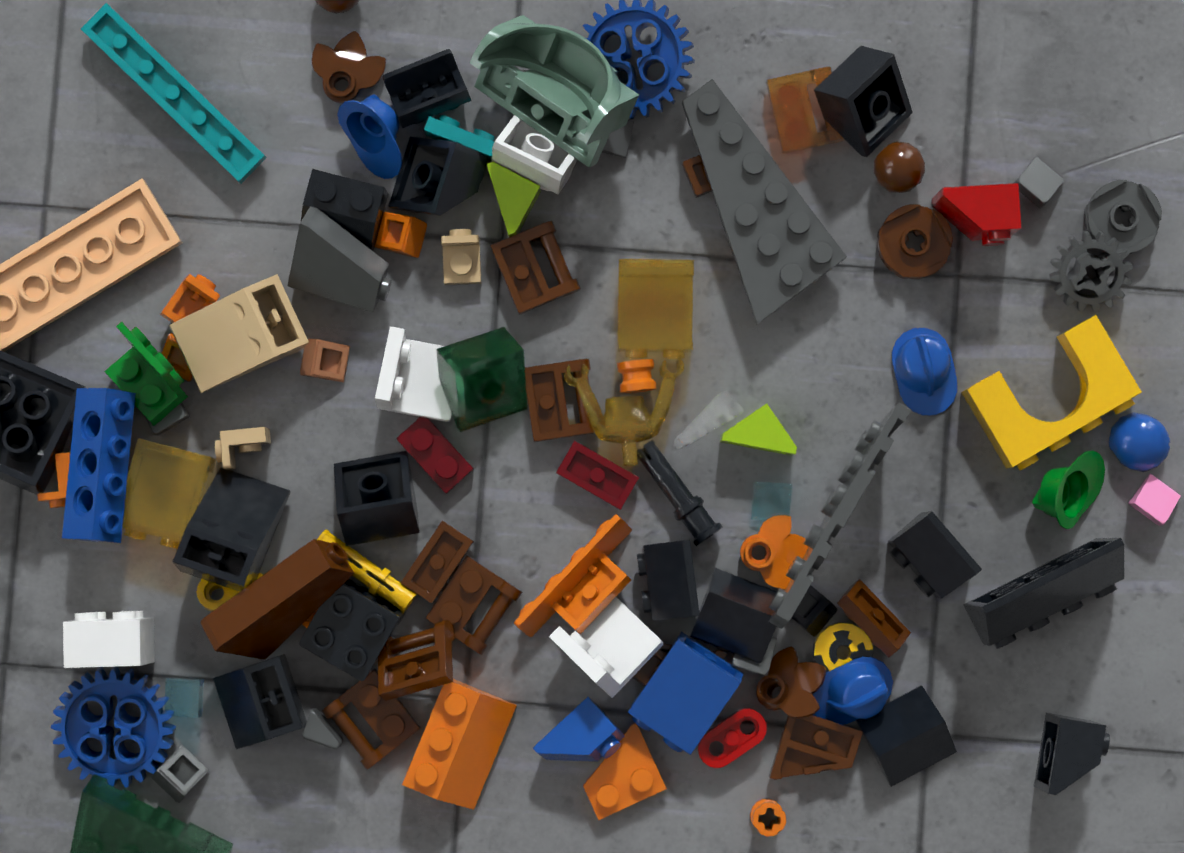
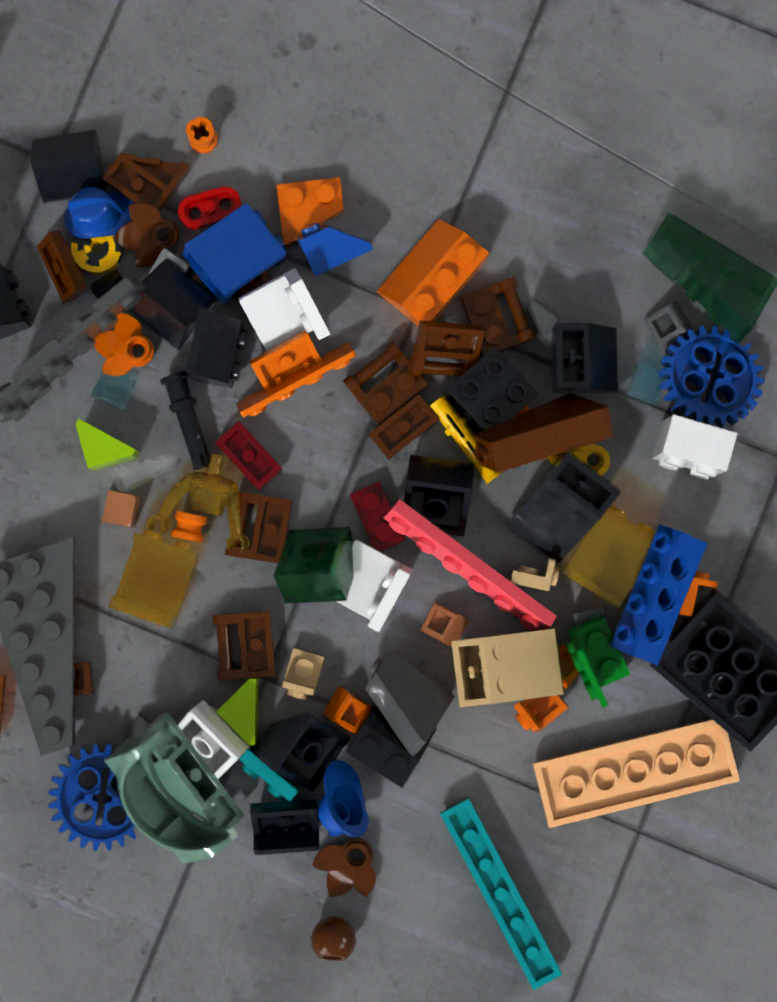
camera: 160 degrees left, 0 degrees up
none -> nougat slope [102,490,140,528]
none -> coral plate [384,499,557,631]

